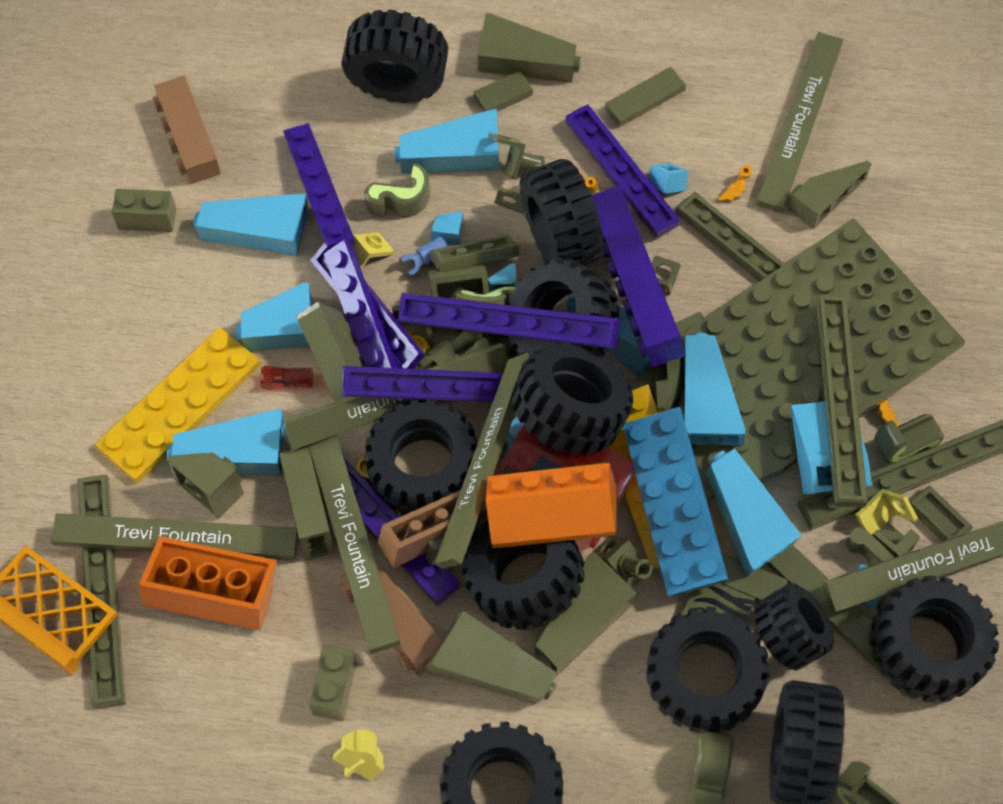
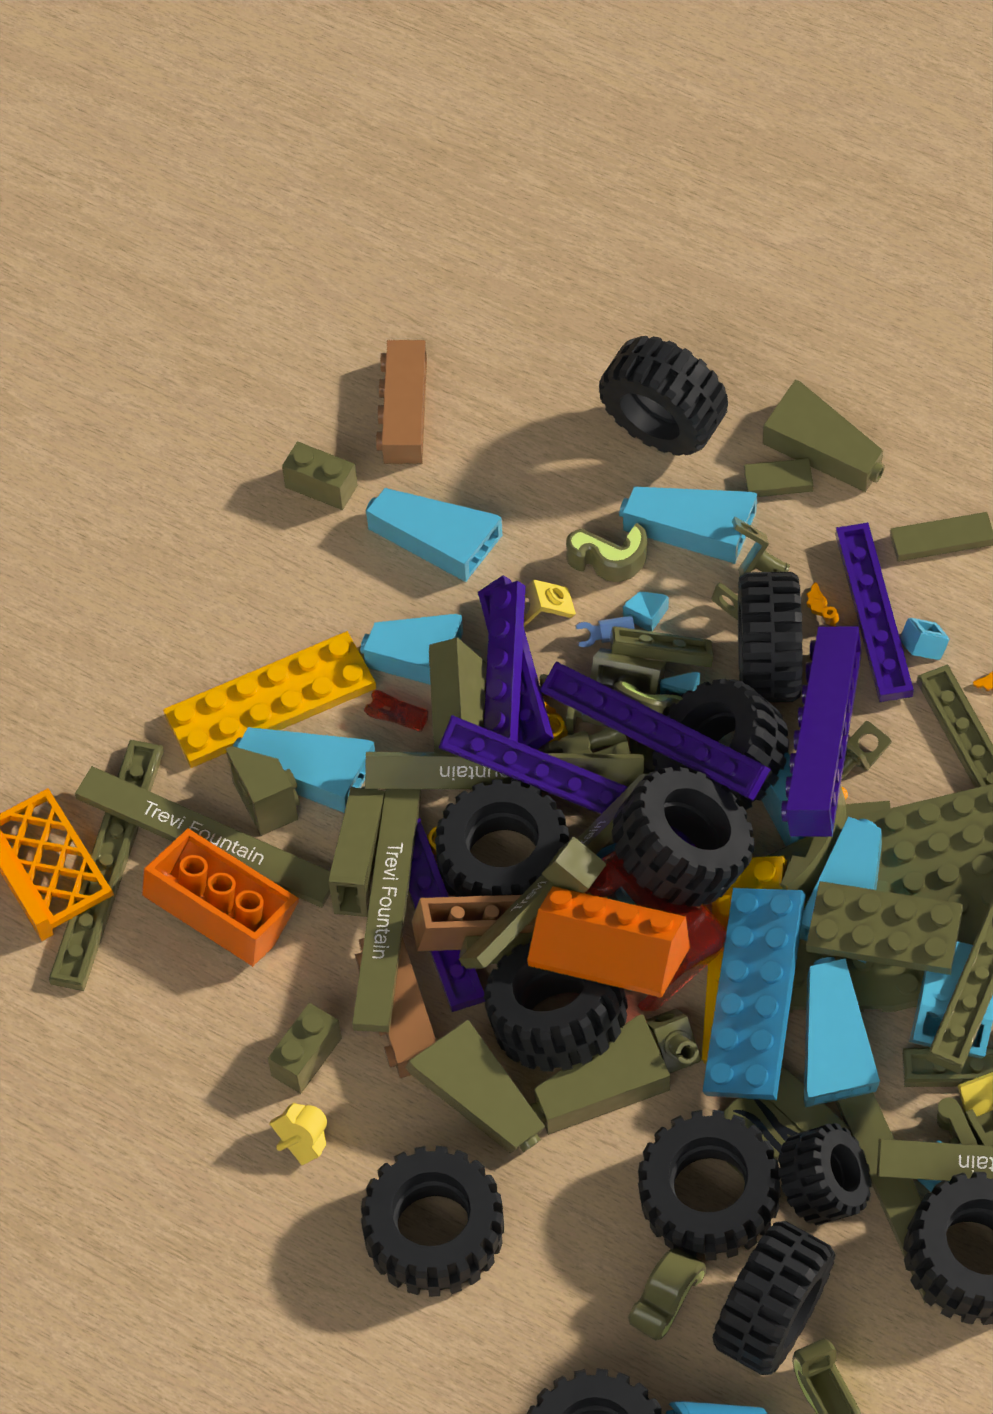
camera: 25 degrees right, 5 degrees down
dark purple plate [283,123,355,250] -> none
none -> olive panel [542,836,606,893]
none -> olive plate [806,881,963,975]

